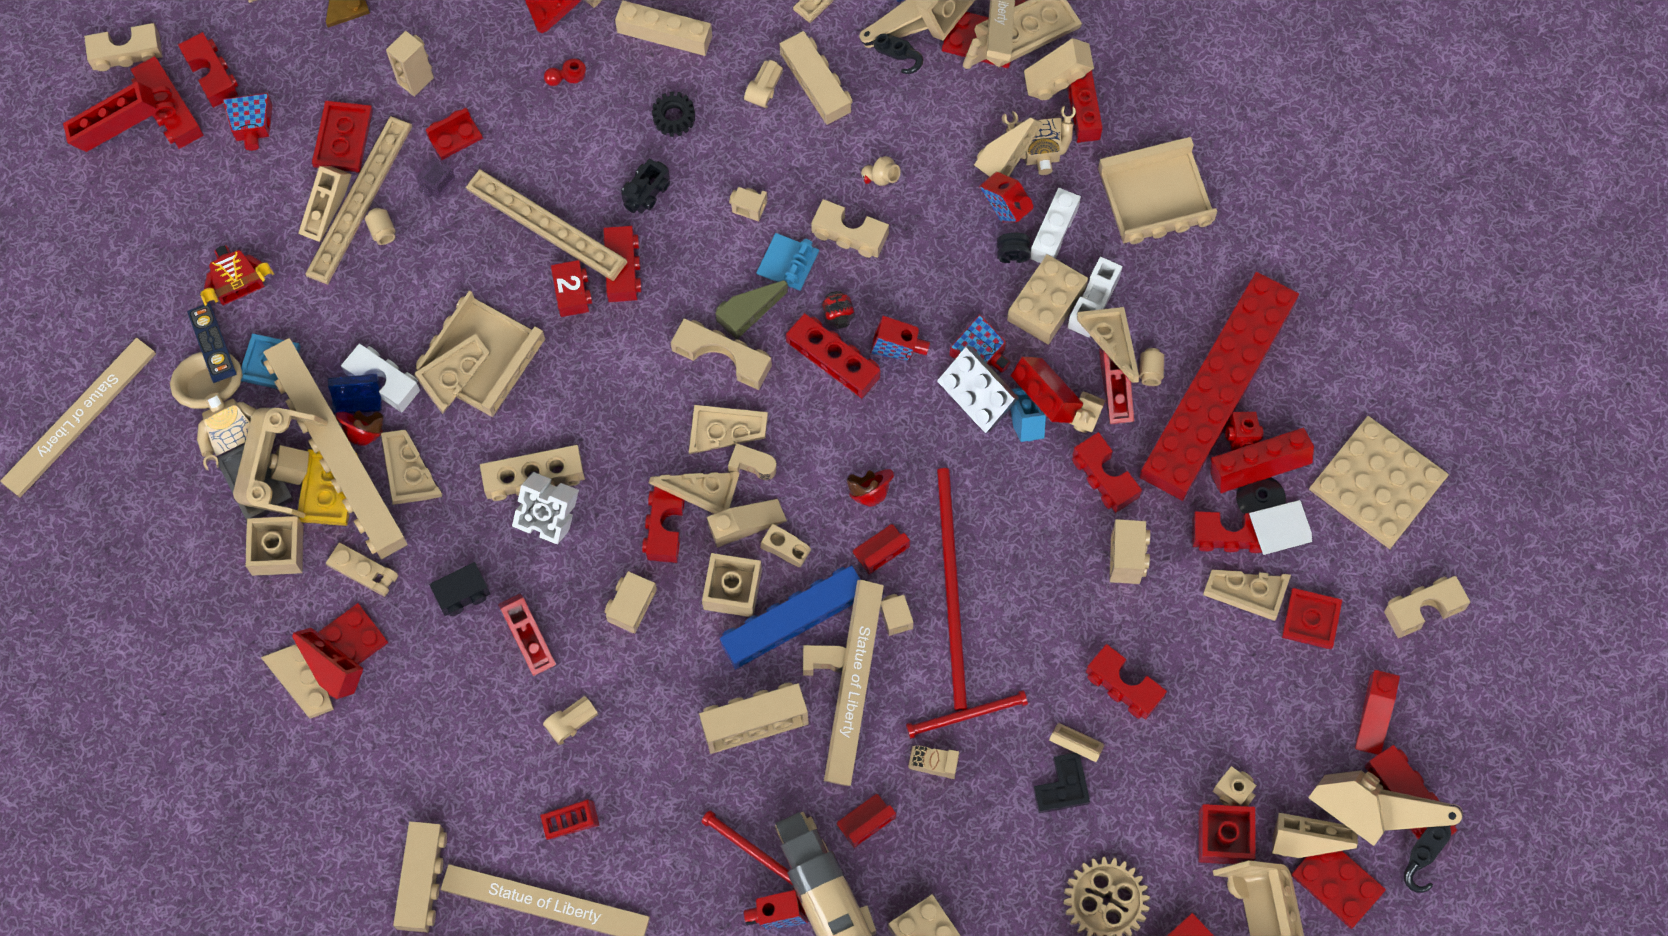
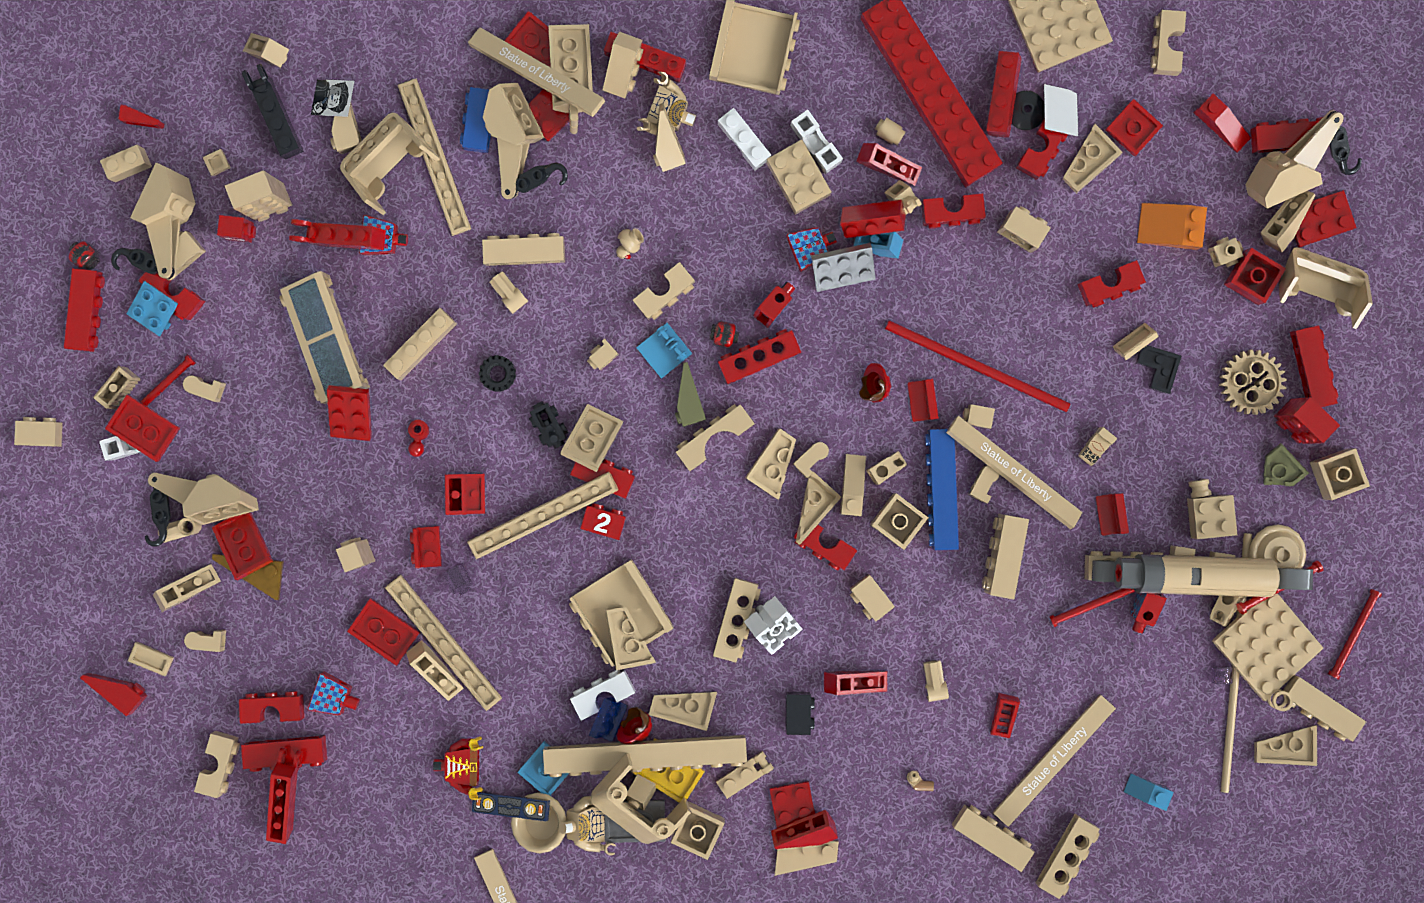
camera: 70 degrees left, 20 degrees up
tan brick [365,208,396,245] -> none
red bar [906,690,1028,739] -> none
red torso [979,171,1034,222] -> none
black wheel [997,232,1031,263] -> none
tan wing [1077,307,1139,383] -> none
red brick [1225,412,1263,450] -> none
none -> red brick [444,474,485,515]
none -> tan plate [561,404,623,472]
none -> arm [907,771,934,791]
none -> orange slope [1137,203,1207,250]
none -> tan wheel [1188,479,1212,498]

